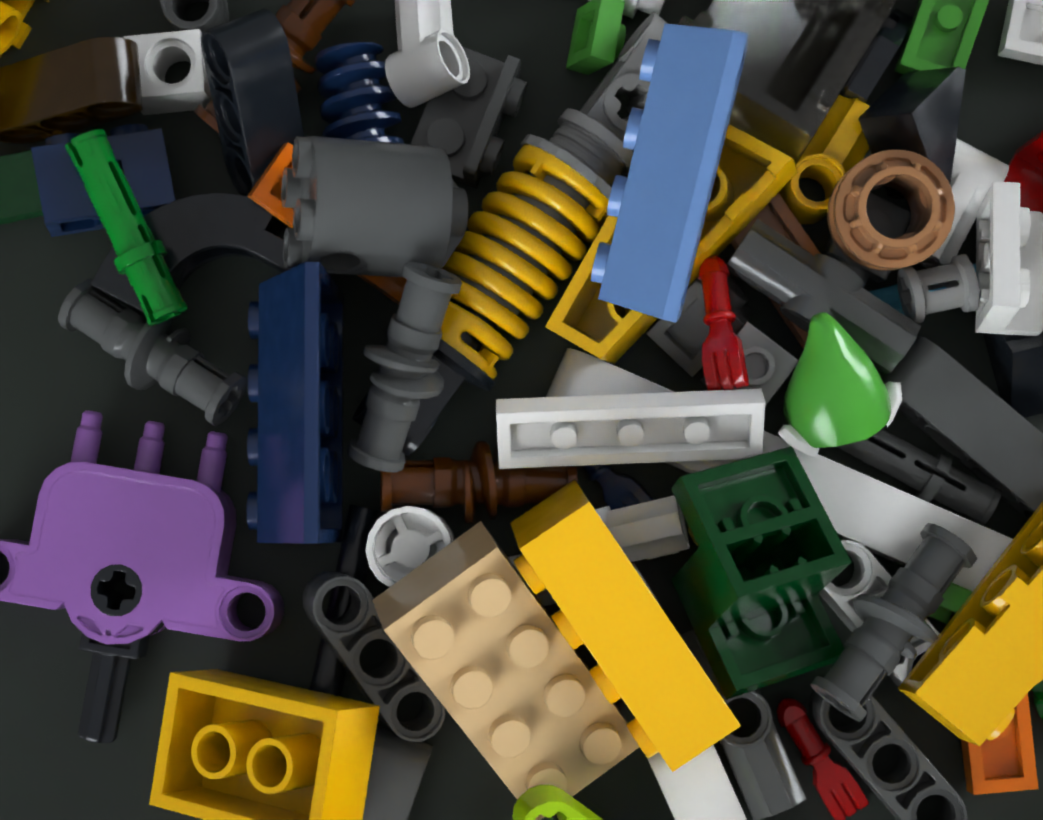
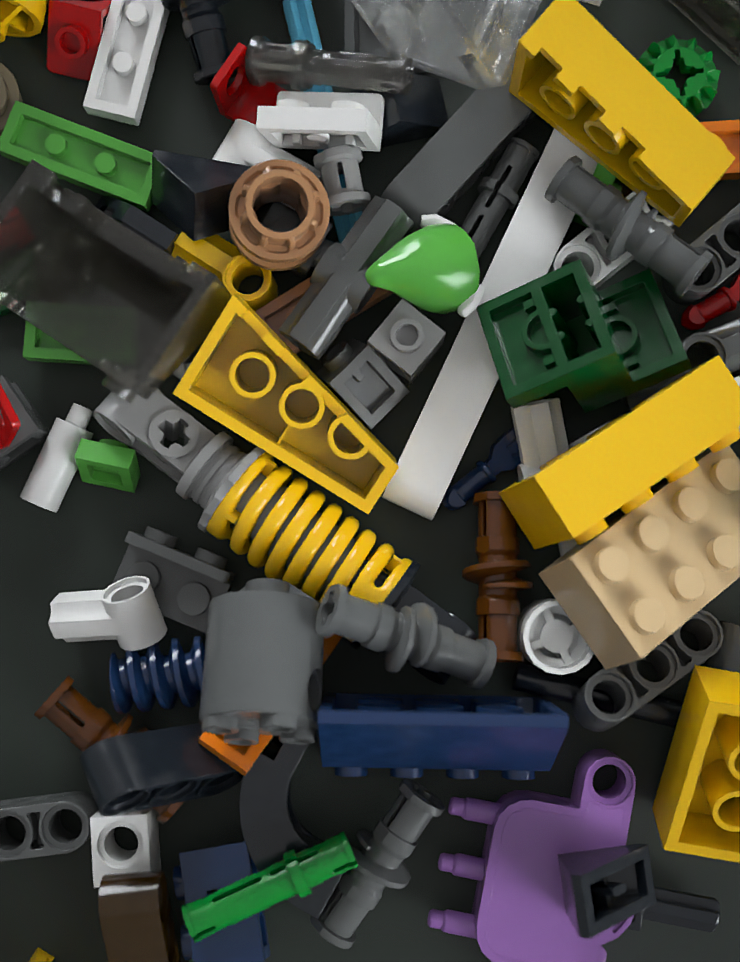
camera: 90 degrees left, 0 degrees up
white plate [496,388,765,469] -> none
medium blue slope [591,23,748,323] -> none
red piece [698,256,749,391] -> none
none -> black slope [558,844,656,939]

